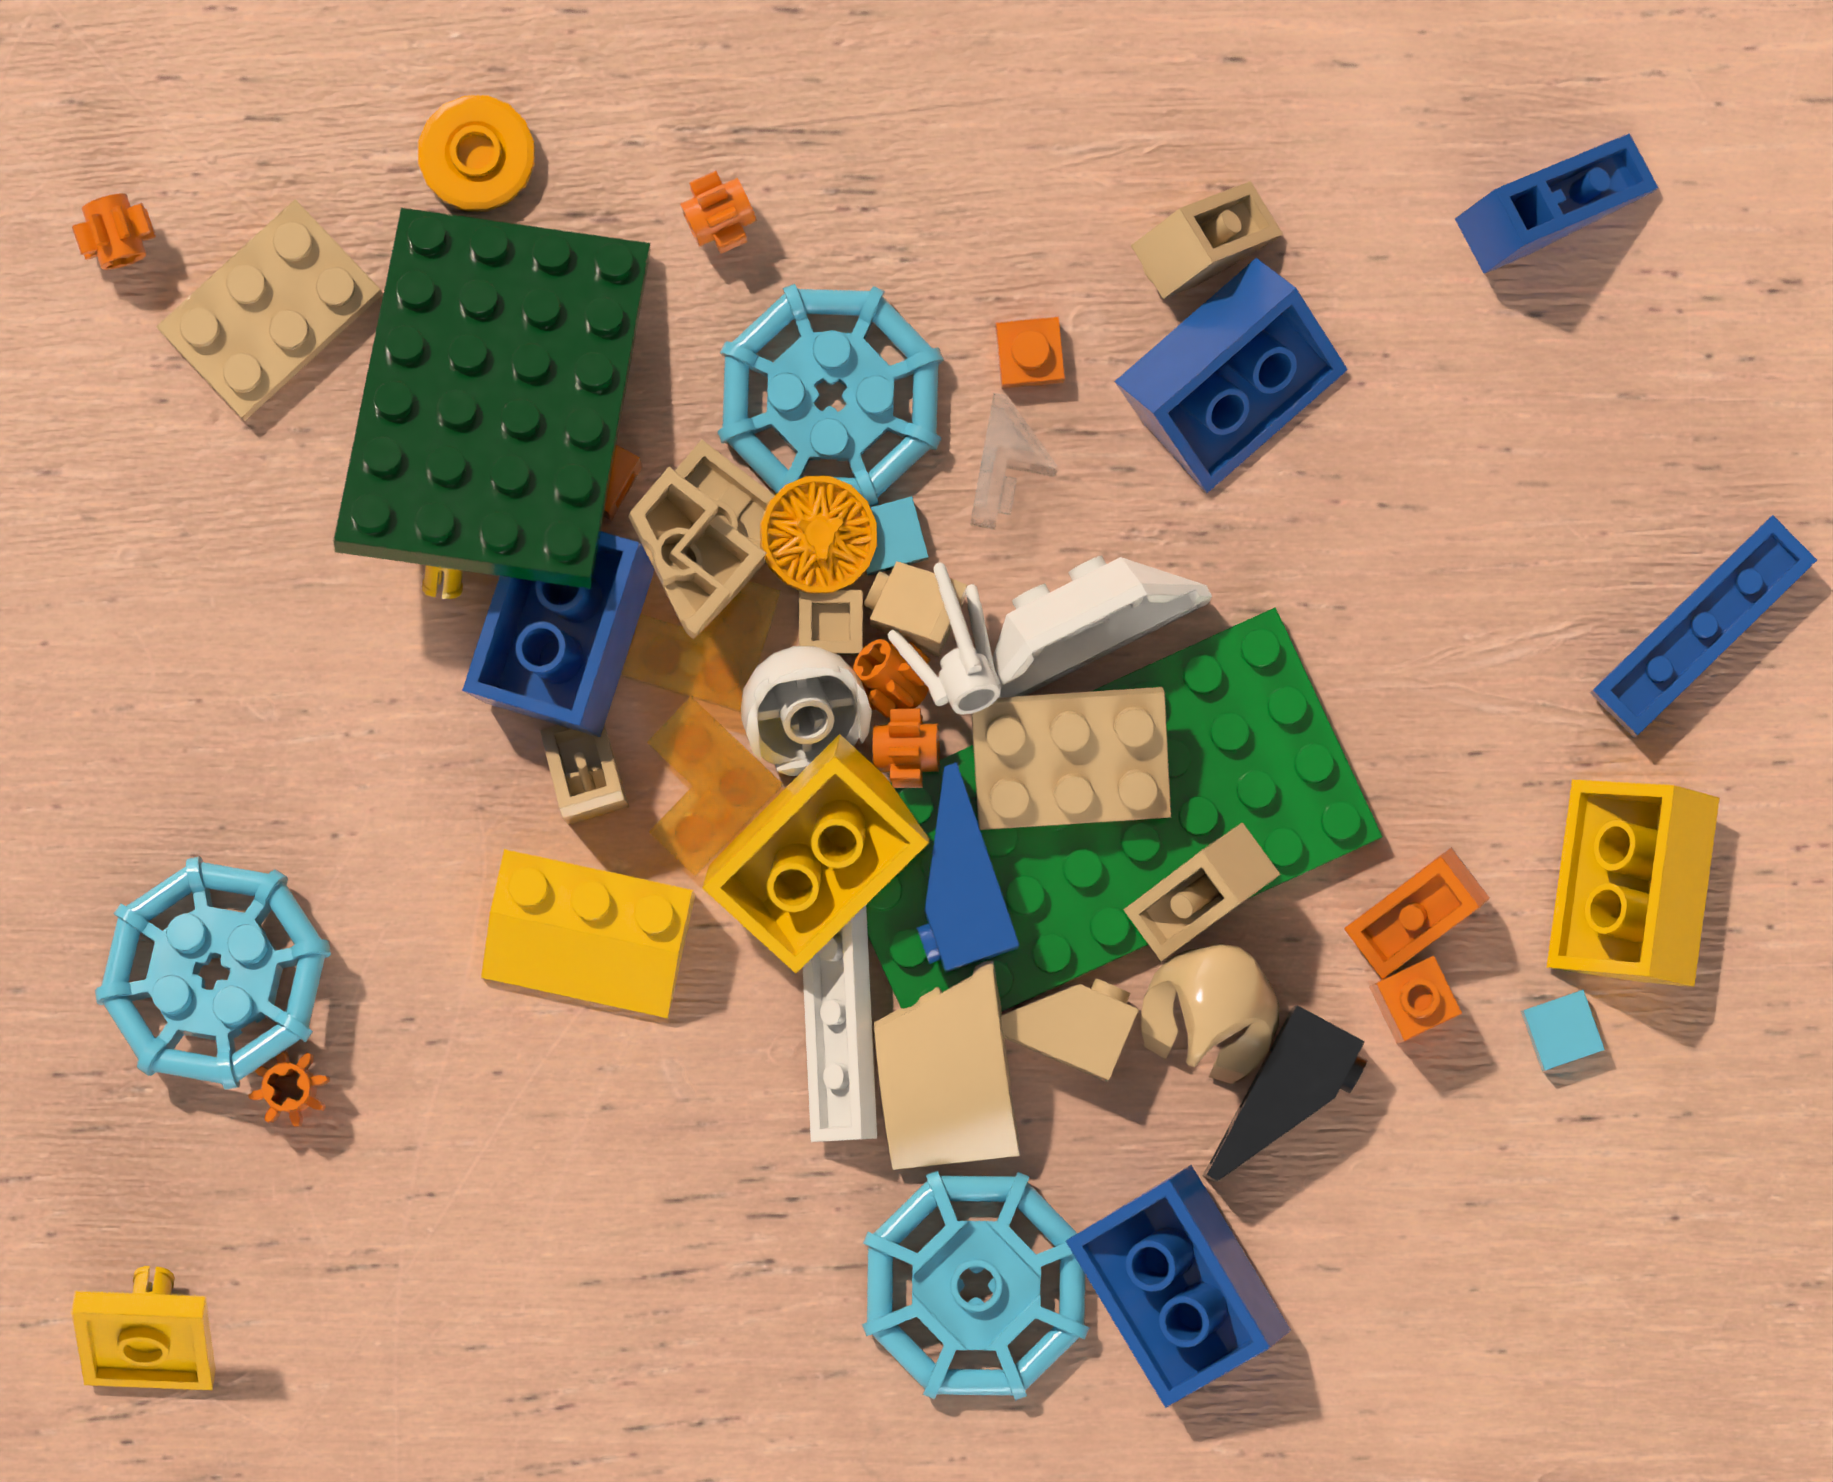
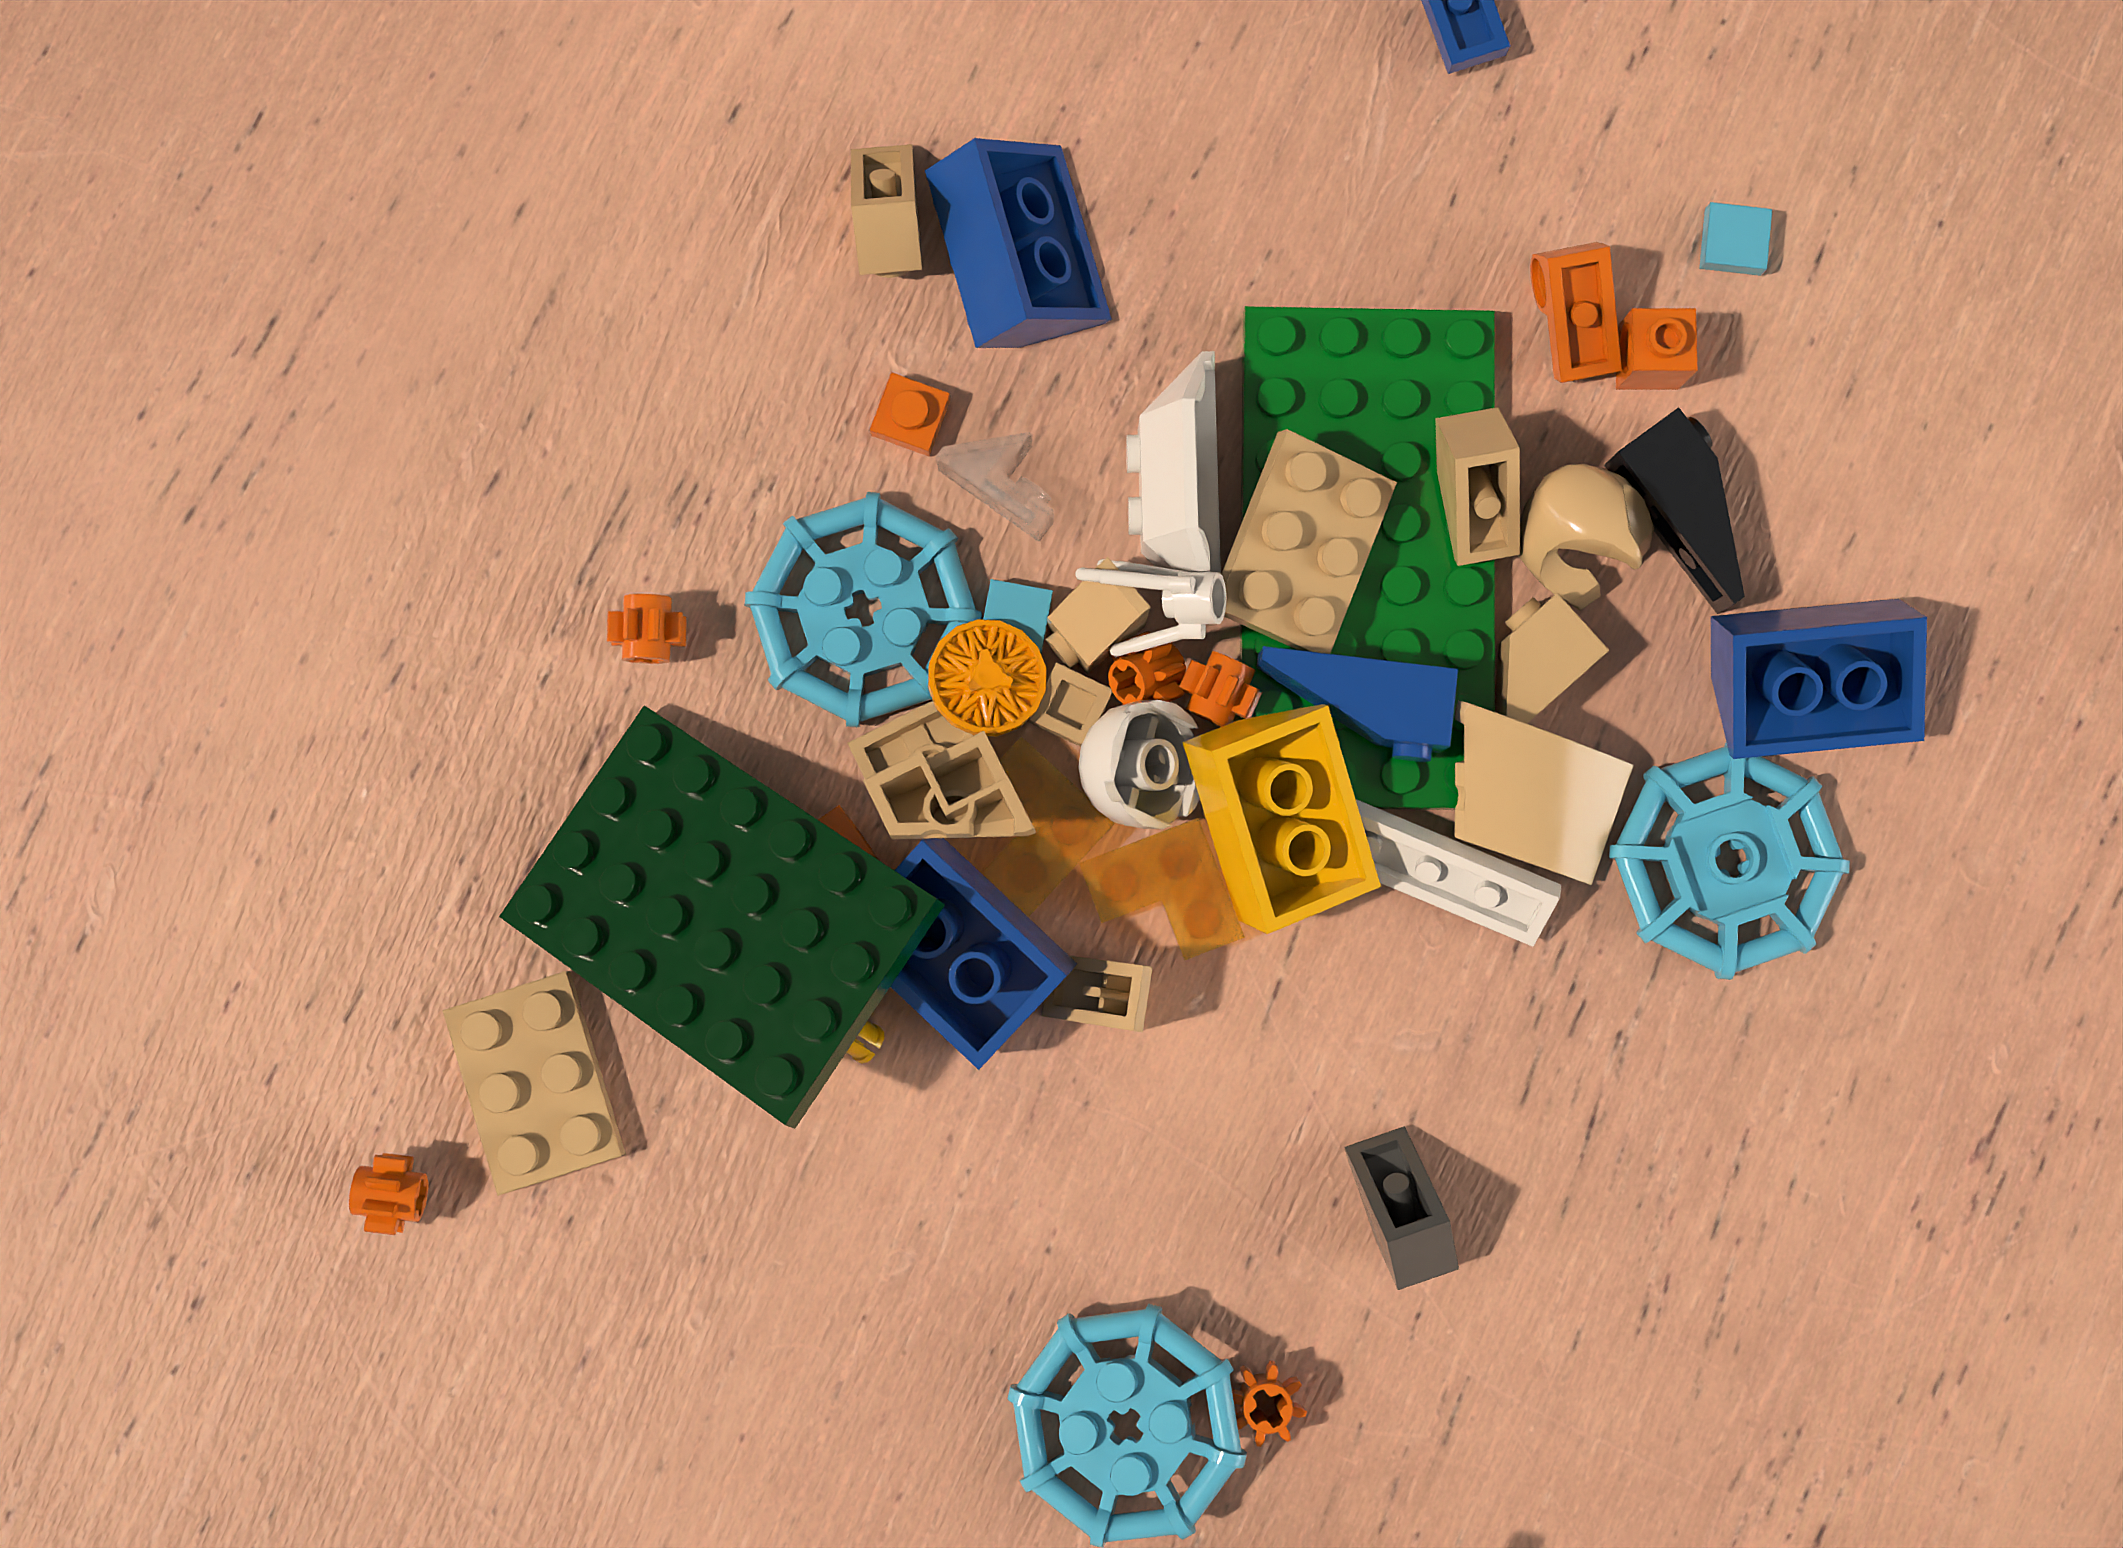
camera: 65 degrees left, 0 degrees up
light orange wheel [418,95,535,211] -> none
yellow slope [481,849,695,1019] -> none
yellow slope [1546,779,1720,987] -> none
none -> dark grey slope [1345,1126,1459,1290]

